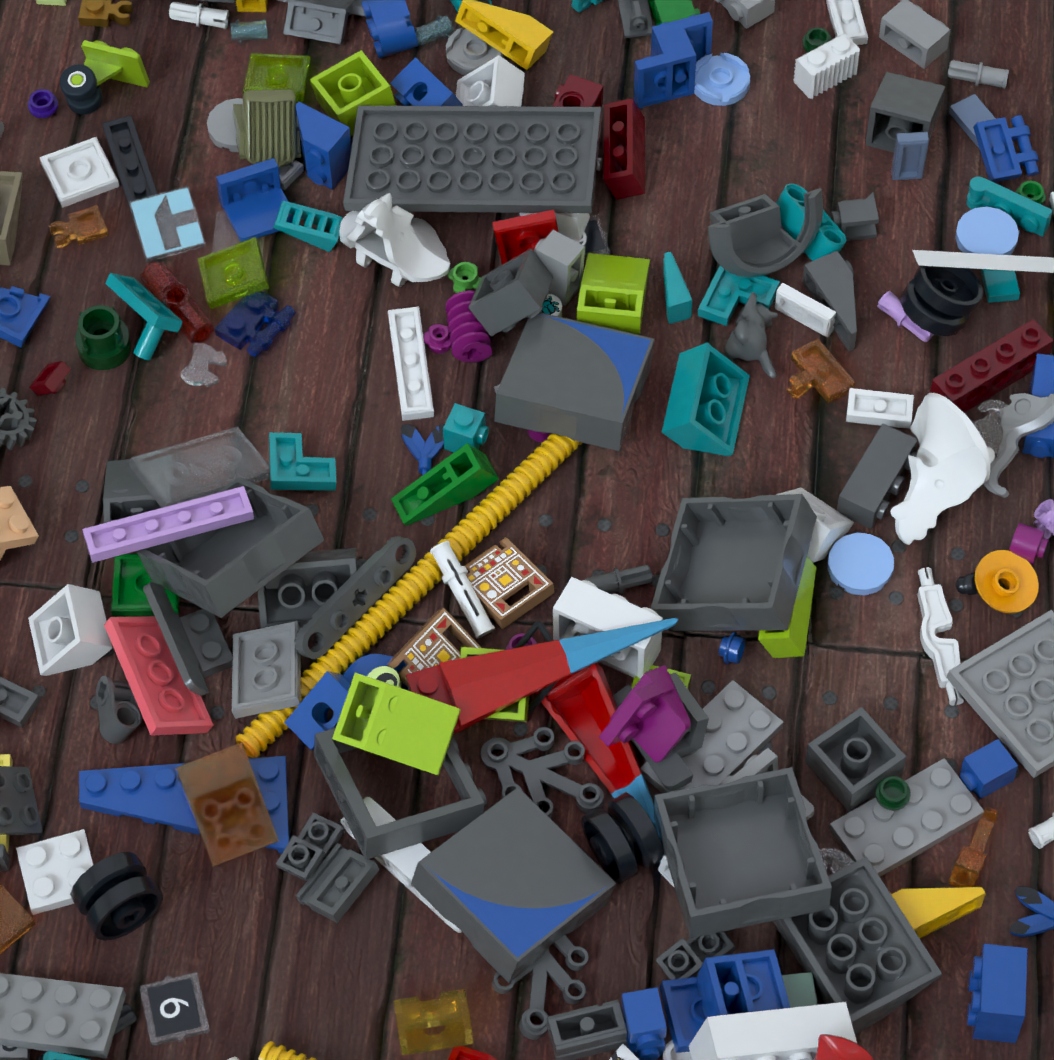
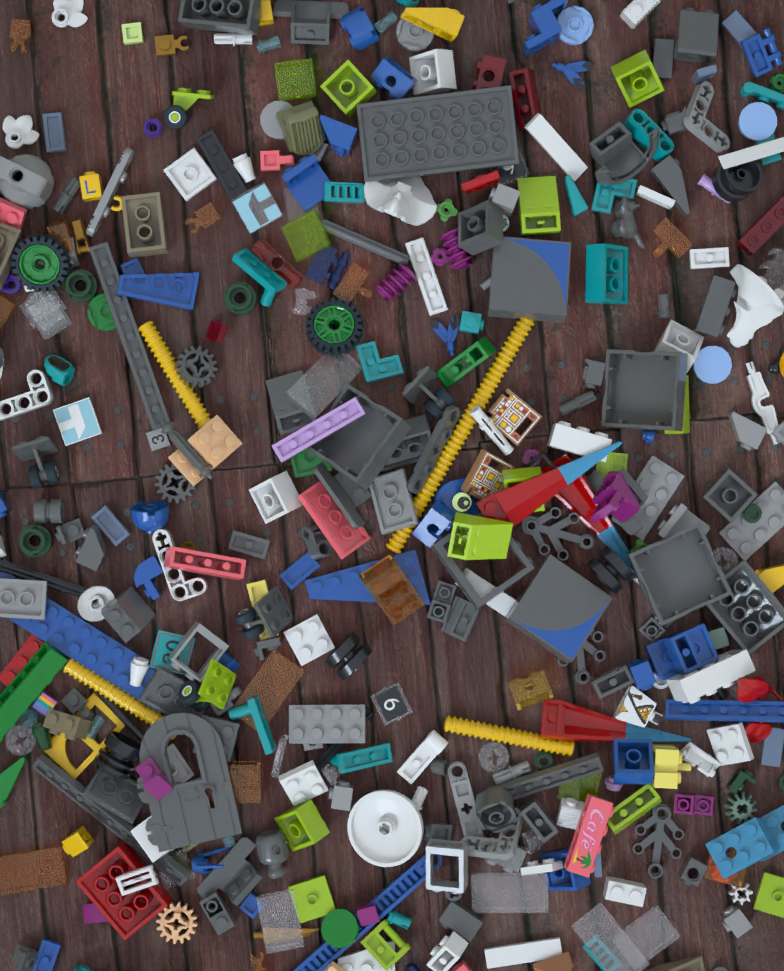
camera: 10 degrees left, 30 degrees up
none -> white cone [232,153,256,183]
none -> coral plate [260,150,294,171]
none -> blue tile [279,551,321,590]
none -> wheel [306,298,363,357]
none -> dark grey axle [320,219,410,266]
none -> clear orange plate [333,262,373,302]
none -> magenta piece [374,264,418,304]
none -> dark grey plate [402,365,457,420]
none -> white tile [525,113,588,181]
none -> blue piece [551,61,593,90]
none -> dark grey window [581,359,605,389]
none -> lime slope [610,50,665,108]
none -> dark grey tile [653,38,674,80]
none -> dark grey pin [657,294,672,319]
none -> light grey beam [683,81,730,153]
none -> light grey slope [728,412,767,451]

